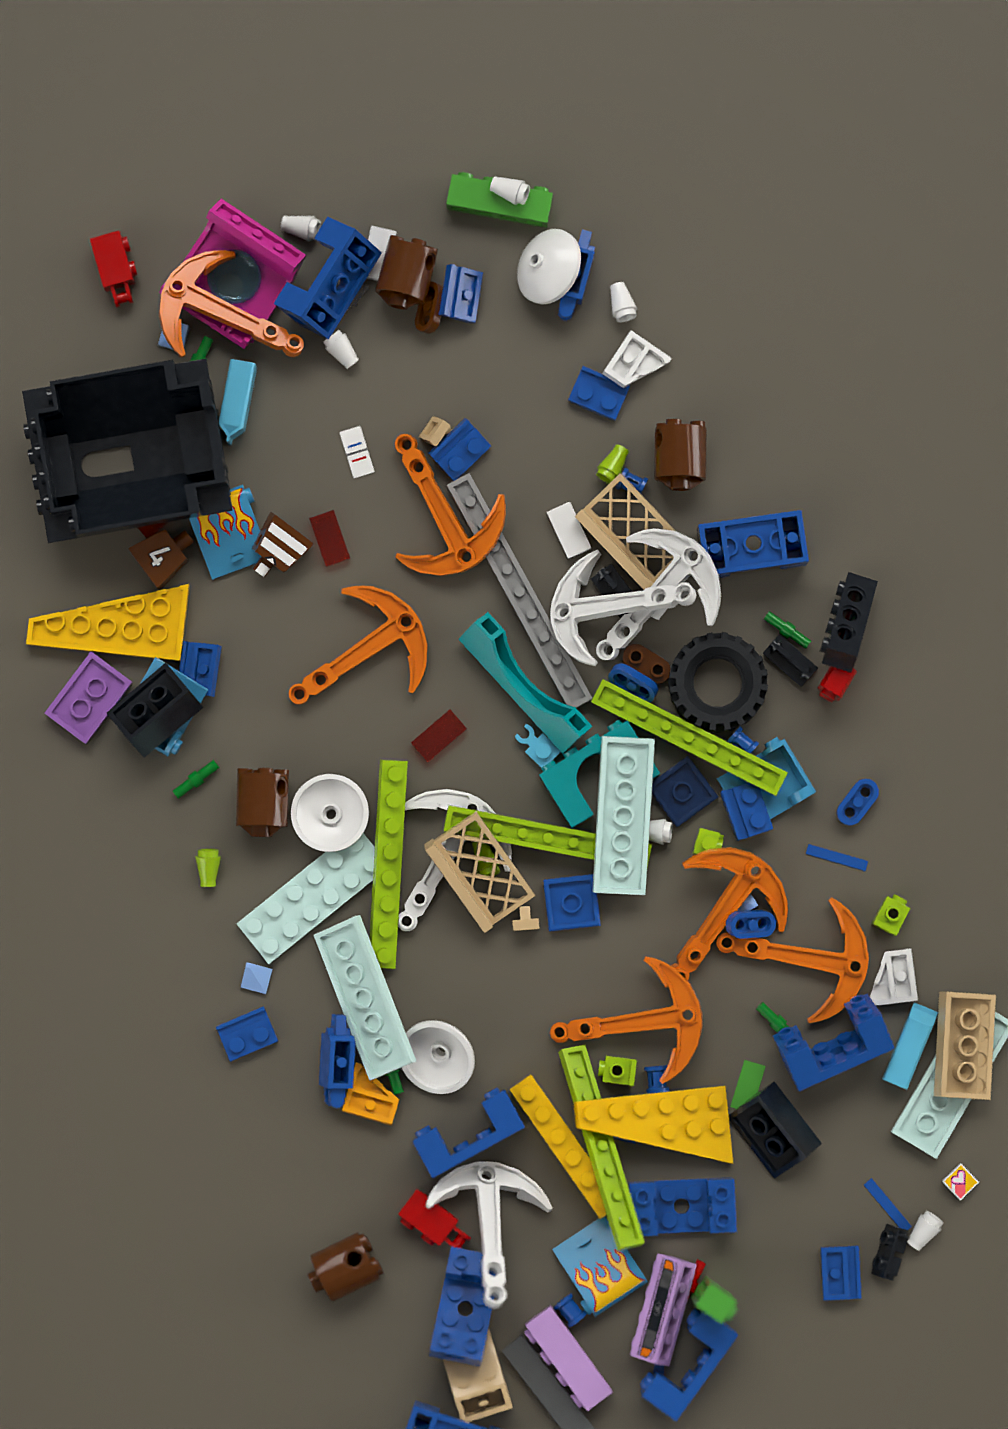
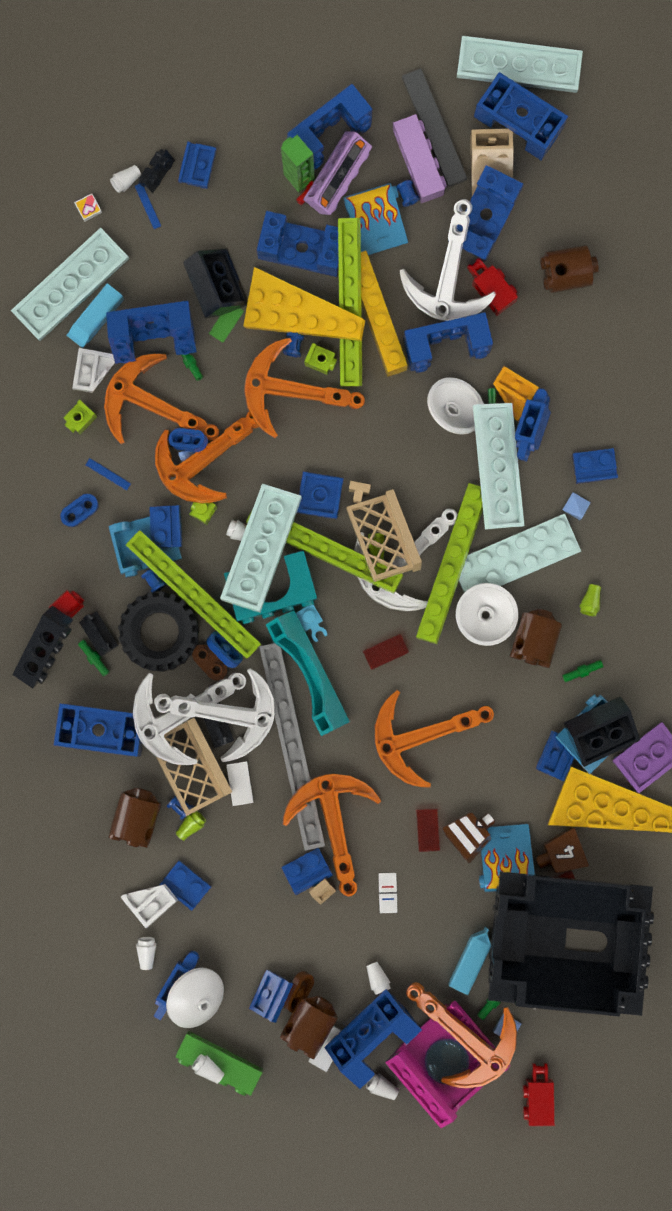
camera: 165 degrees left, 0 degrees up
dark blue tile [651,756,718,828] -> none
tan slope [934,991,996,1100] -> none

